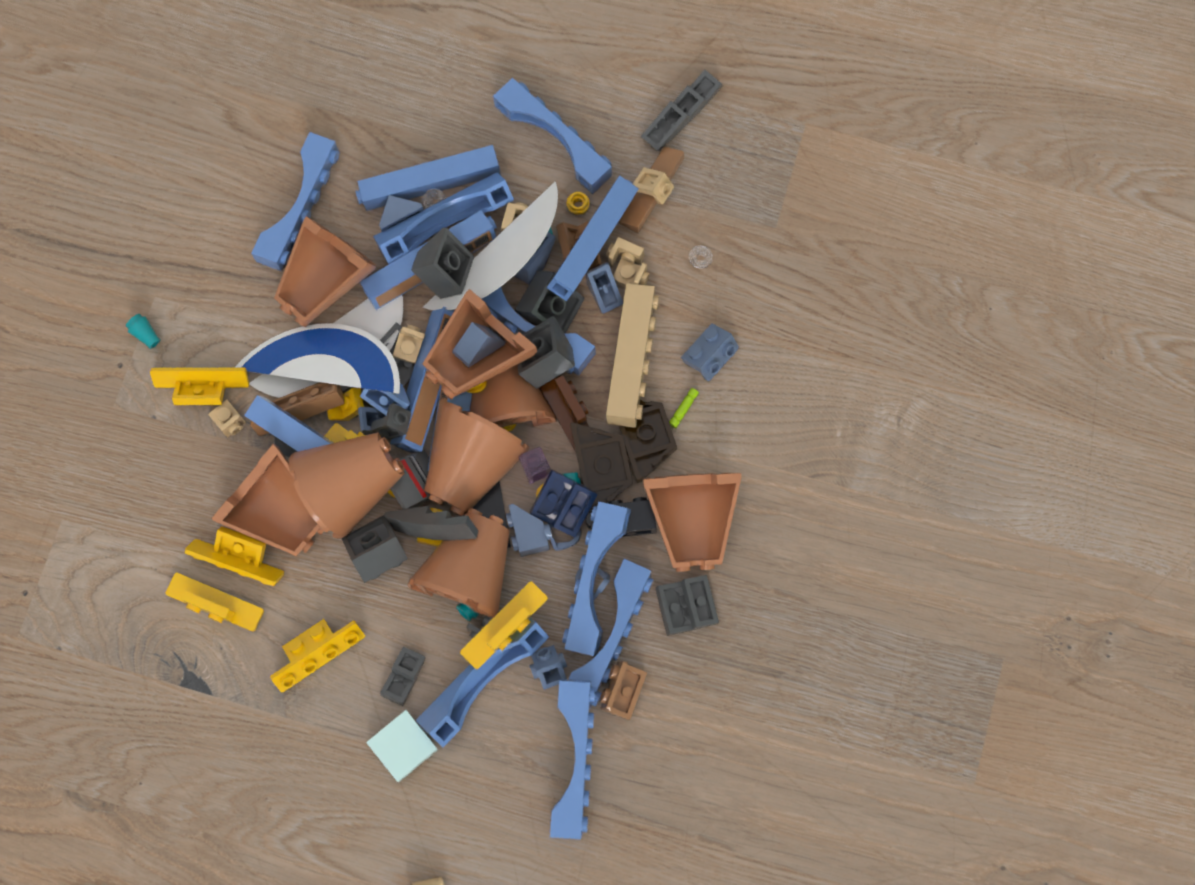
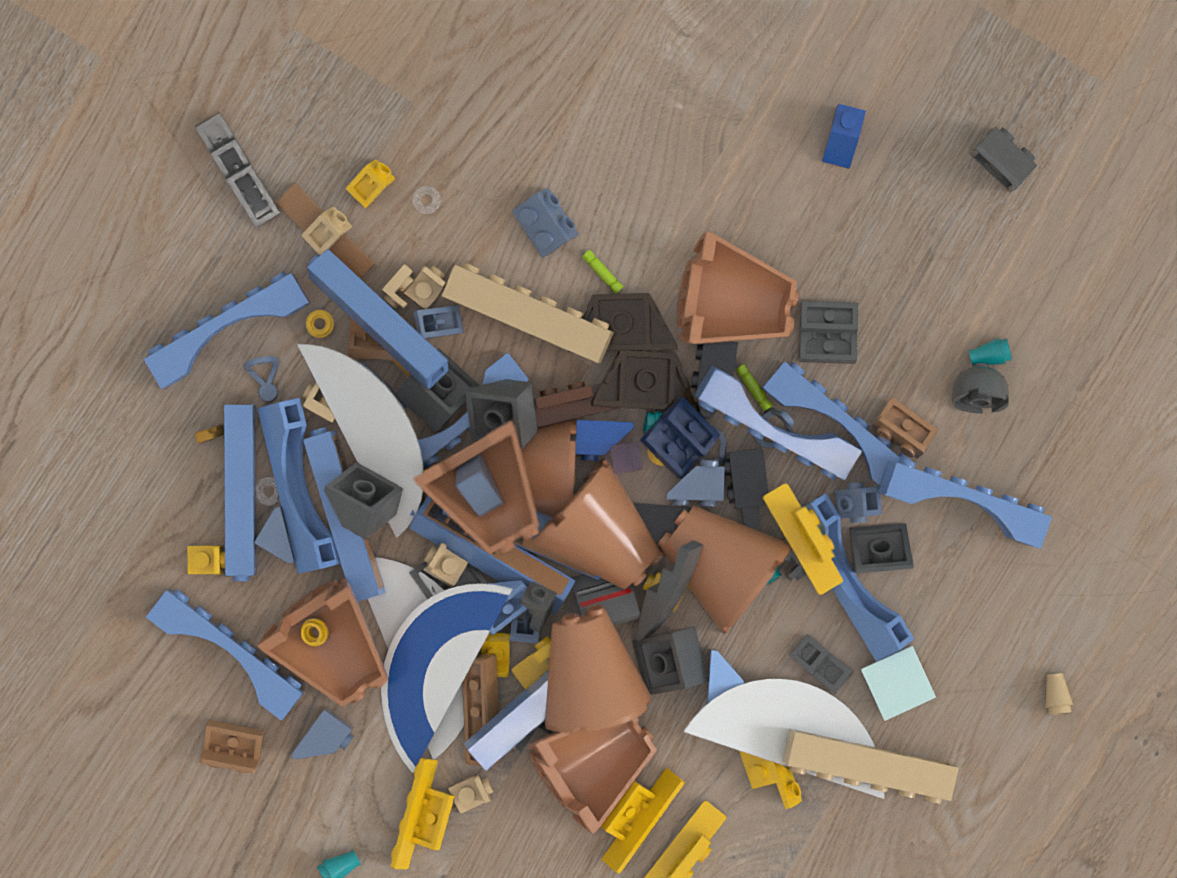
camera: 80 degrees left, 15 degrees up
none -> yellow bracket [187,545,225,575]
none -> pearl gold tile [194,425,224,444]
none -> medium nougat bracket [199,720,264,773]
none -> sand blue piece [243,356,280,402]
none -> sand blue slope [291,708,354,759]
none -> yellow plate [301,618,329,647]
none -> yellow bracket [345,159,395,208]
none -> blue slope [575,420,634,461]
none -> white sticker [684,679,884,799]
none -> light blue slope [707,649,744,704]
none -> black hinge [723,448,768,529]
none -> lime wheel [735,363,773,412]
none -> tan brick [782,729,959,804]
none -> blue slope [822,104,866,169]
none -> dark grey slope [850,523,914,573]
none -> dark grey cylinder [952,363,1009,414]
none -> dark grey slope [969,127,1037,192]
none -> teal cone [969,337,1012,366]

